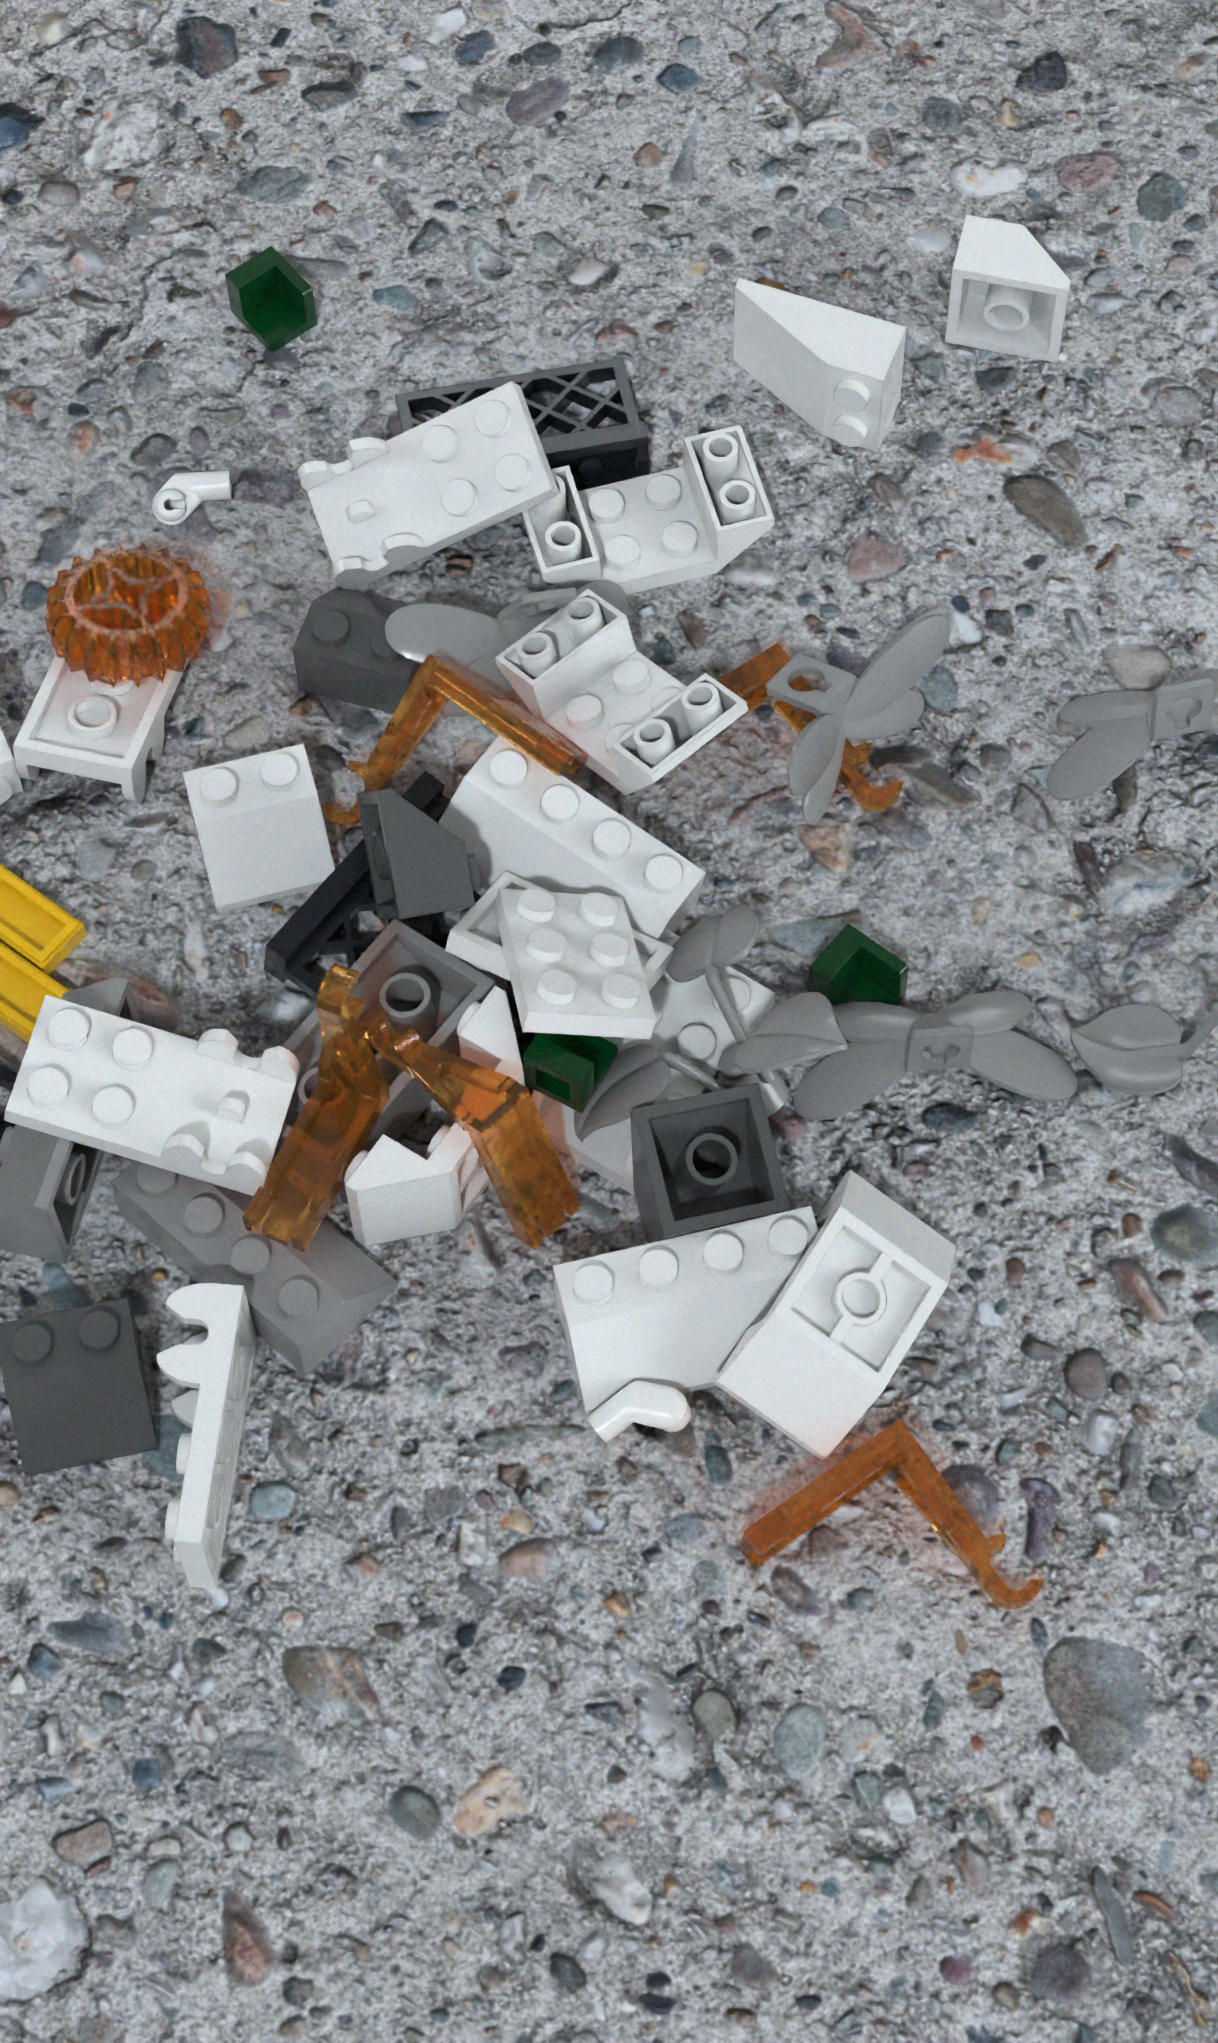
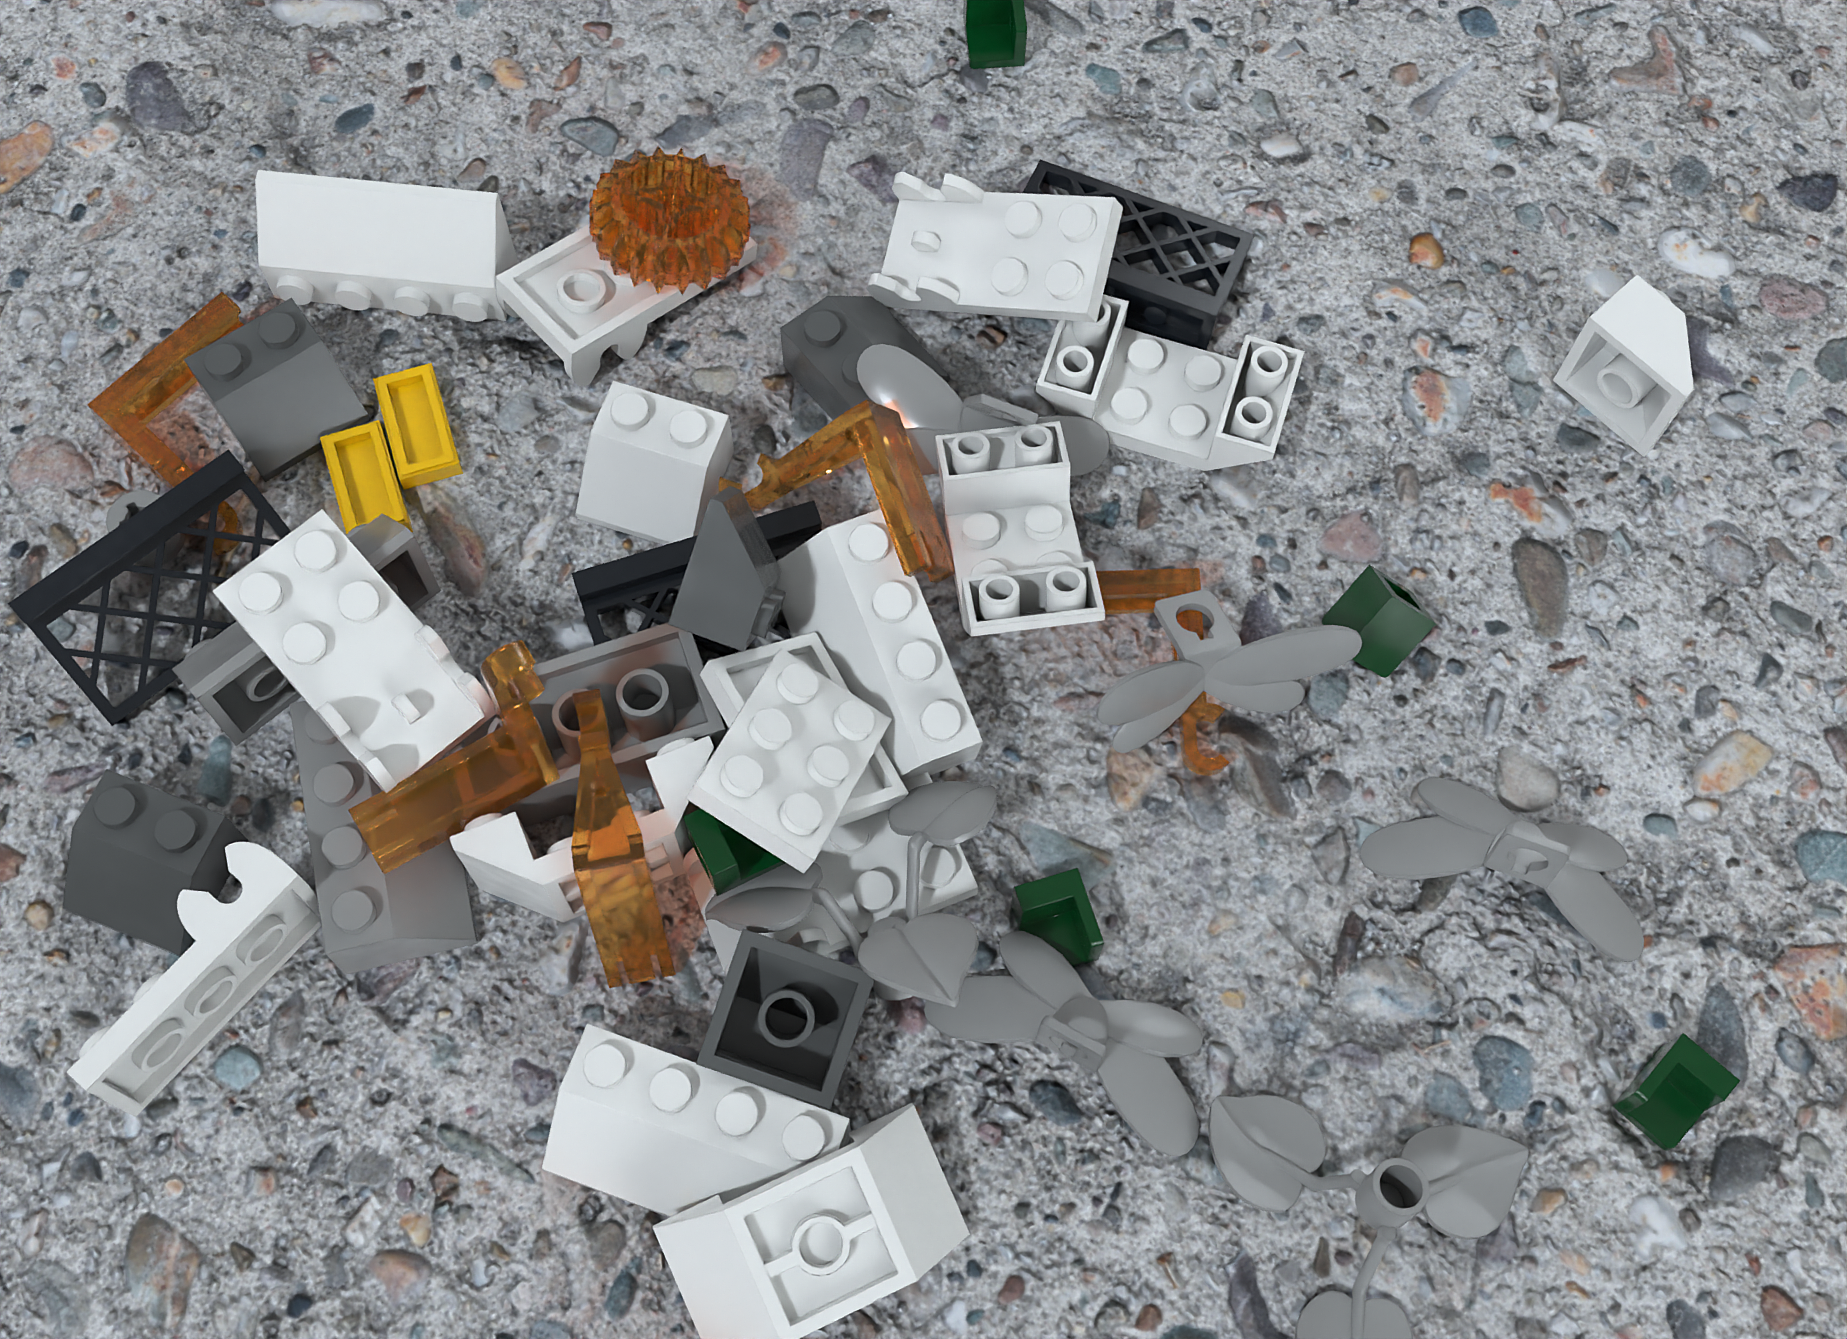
camera: 30 degrees right, 5 degrees up
white arm [152,470,232,525] -> none
white arm [587,1380,691,1443] -> none
white slope [733,278,907,452] -> none
none -> dark green panel [1322,564,1436,678]

